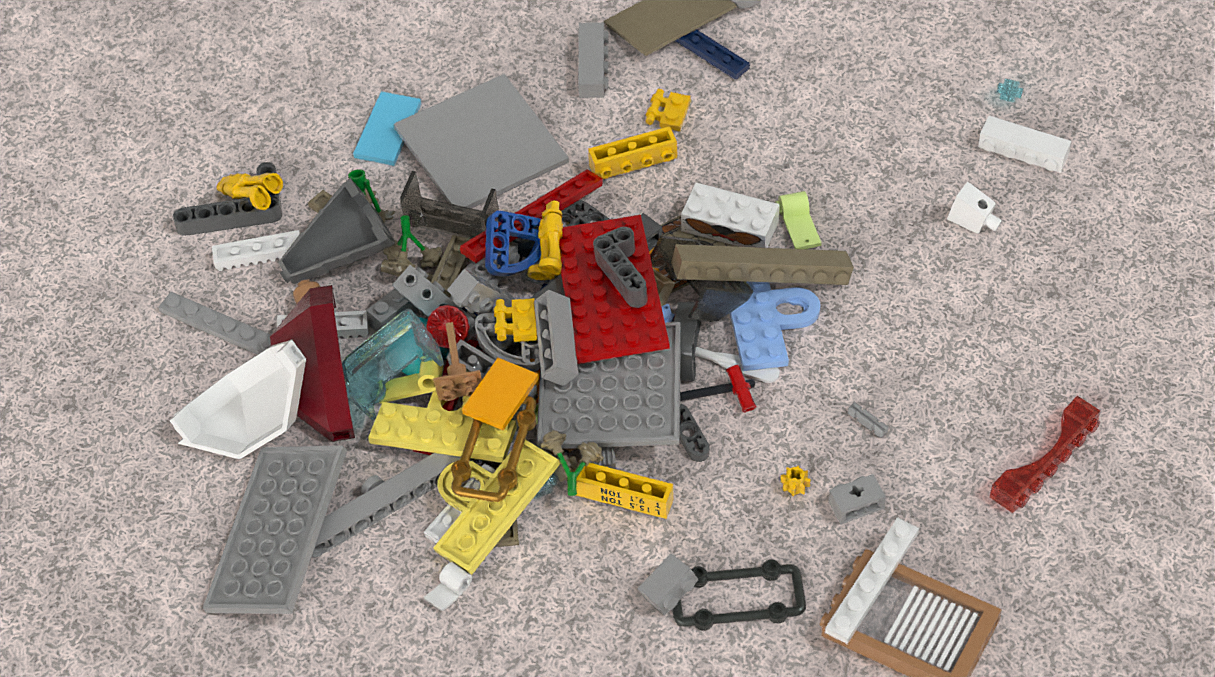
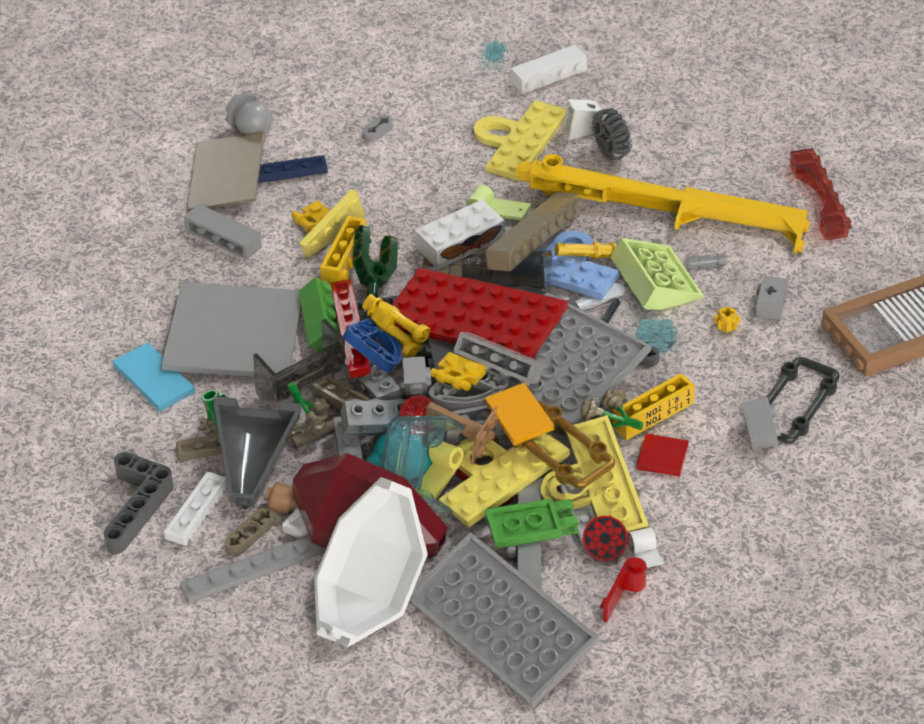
camera: 55 degrees left, 10 degrees down
yellow piece [216,173,283,210] -> none
dark grey beam [593,227,648,308] -> none
red pin [726,365,757,413] -> none
white plate [825,517,919,644] -> none
none -> dark tan beam [224,507,276,556]
none -> light yellow wing [299,189,366,258]
none -> bright green brick [299,276,341,355]
none -> dark green piece [352,225,398,298]
none -> light grey beam [363,115,393,142]
none -> light yellow plate [474,100,566,181]
none -> bright green tile [485,498,579,549]
none -> yellow piece [515,154,810,254]
none -> yellow pin [554,242,616,260]
none -> tile [582,515,628,561]
none -> dark grey gear [591,108,632,160]
none -> red door [600,557,647,623]
none -> yellowish green slope [611,238,704,310]
none -> clear light blue plate [635,319,678,353]
none -> red tile [637,433,689,477]

